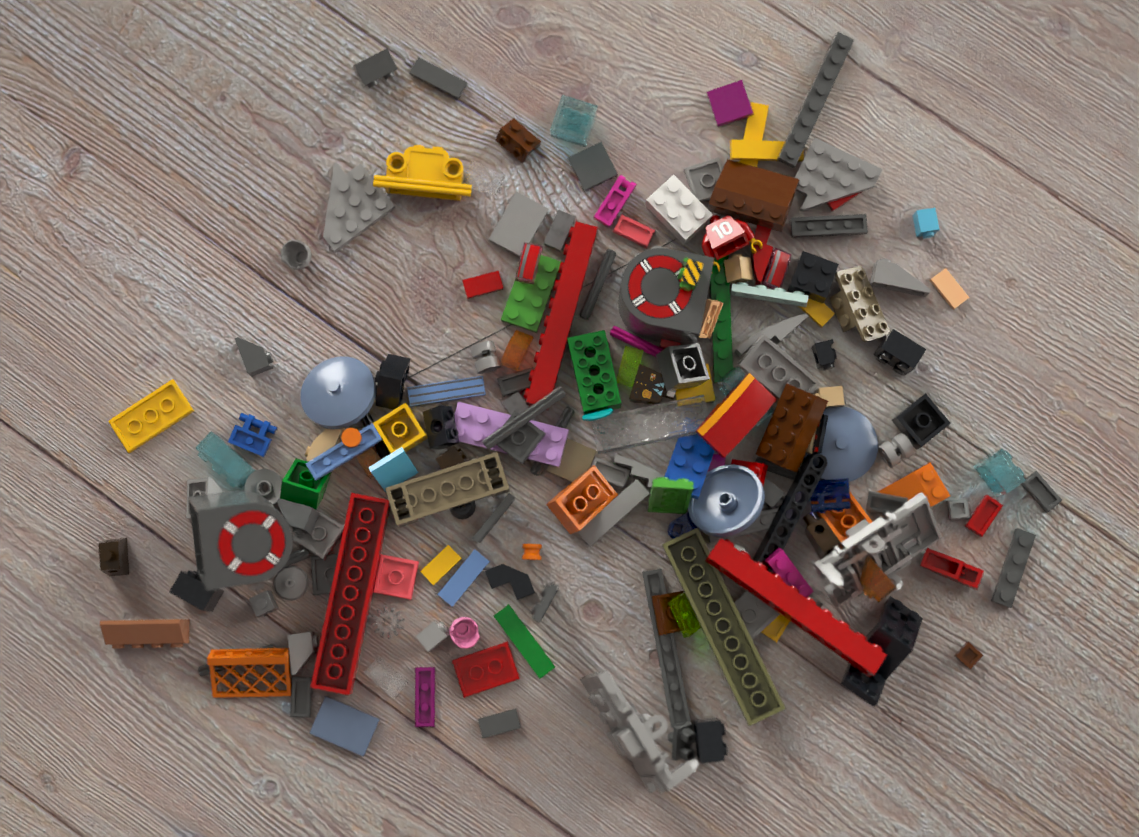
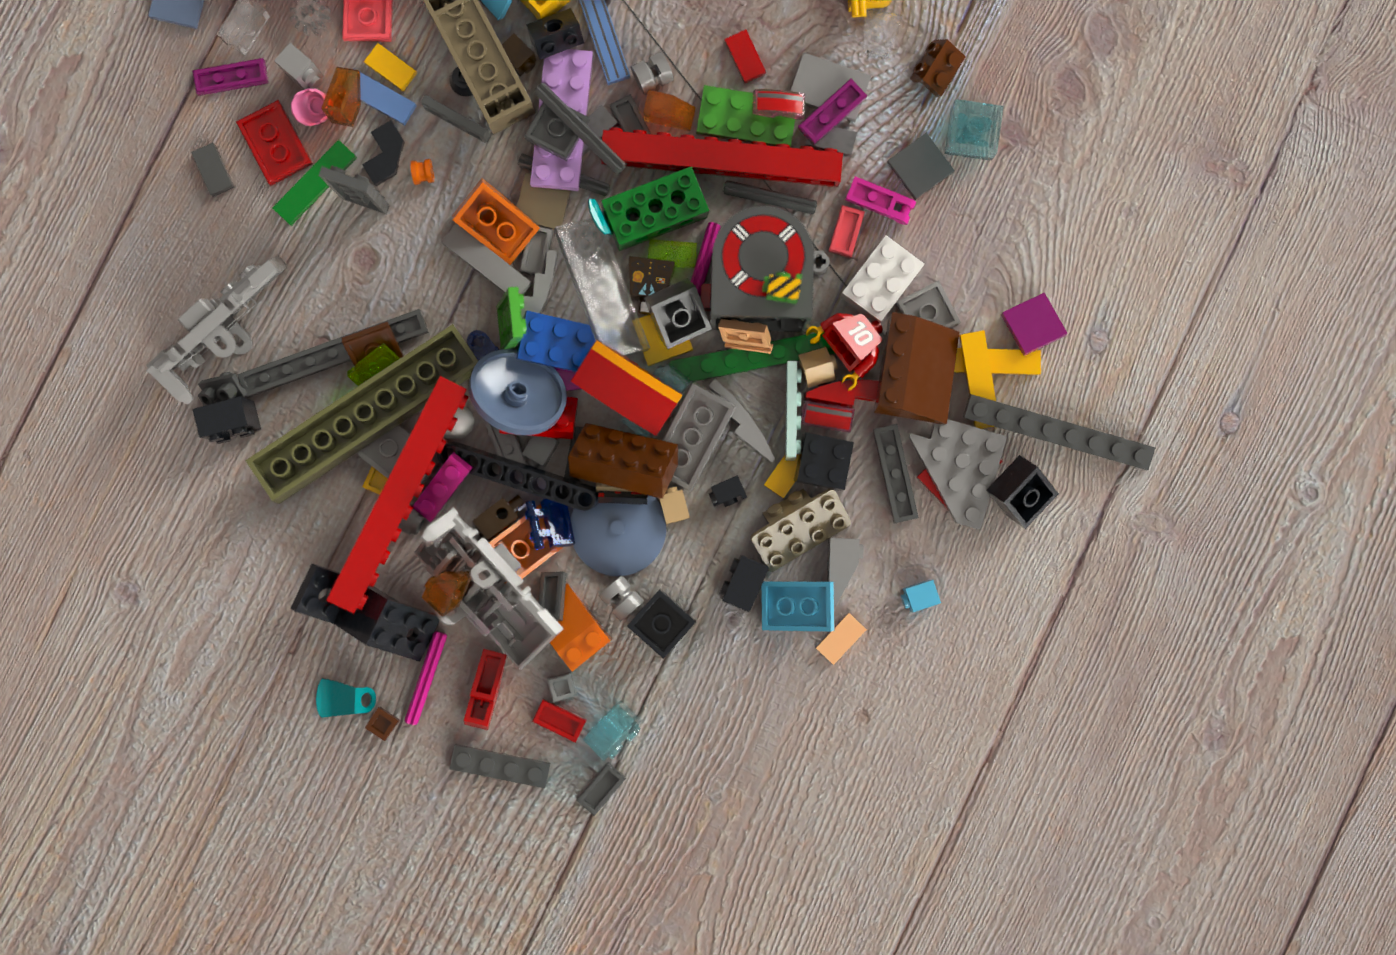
camera: 80 degrees right, 5 degrees up
none -> teal piece [316,678,376,718]
none -> clear orange slope [321,67,361,127]
none -> dark pink axle [405,631,447,725]
none -> medium azure plate [761,581,834,632]
none -> magenta tile [798,79,867,145]
none -> black brick [986,455,1059,529]

